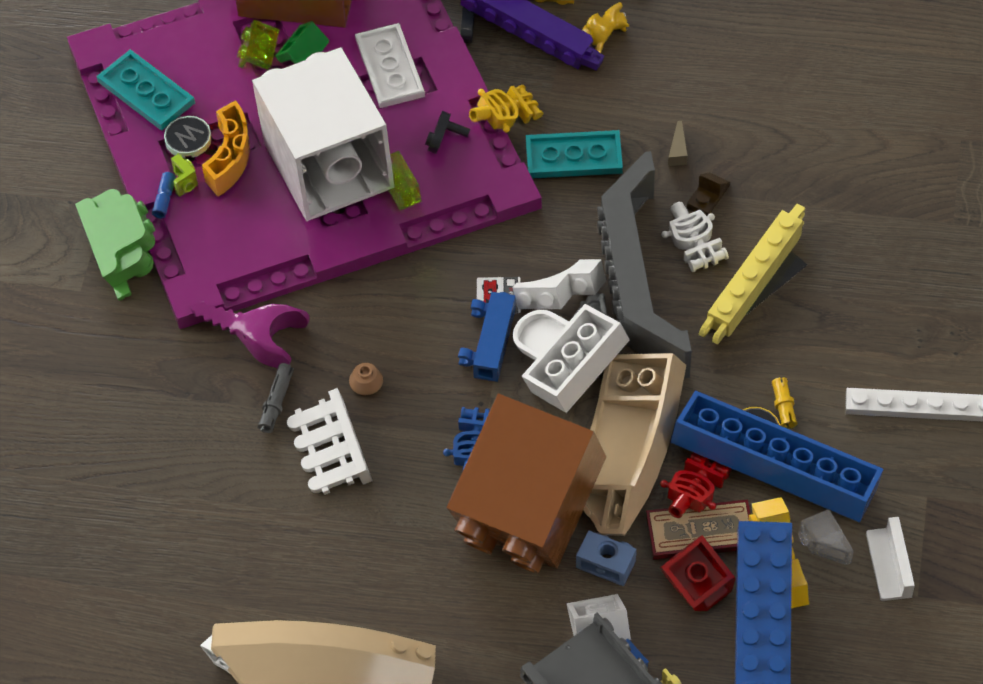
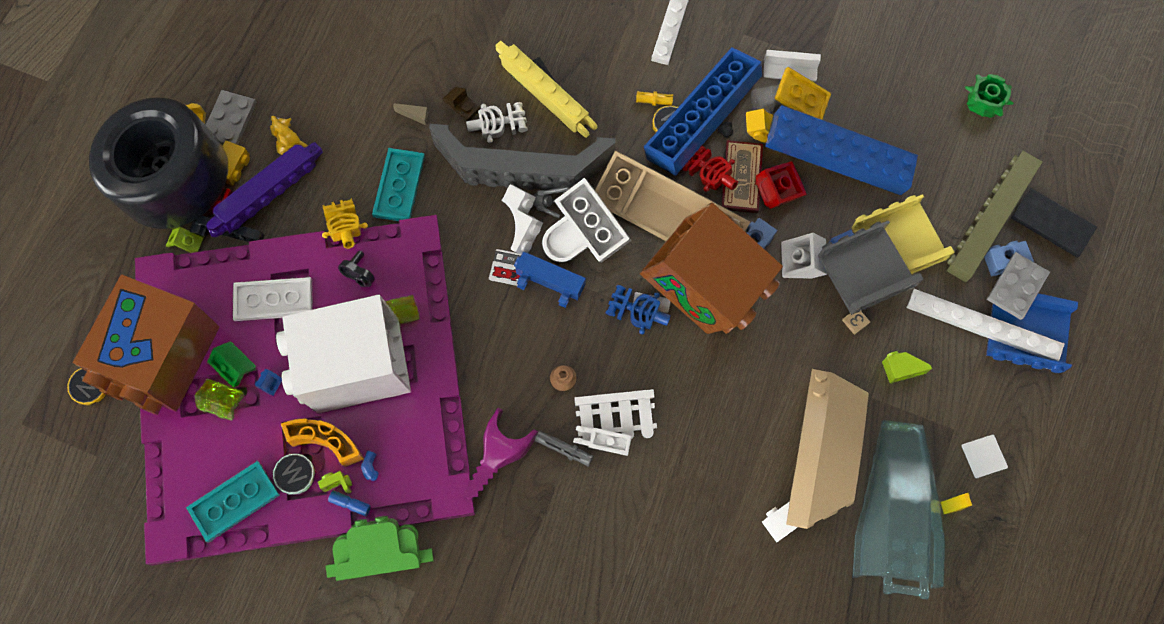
camera: 80 degrees left, 15 degrees up
none -> blue arm [361,451,379,481]
none -> white hinge [573,426,632,456]
none -> black piece [718,122,734,138]
none -> yellow tile [774,67,831,120]

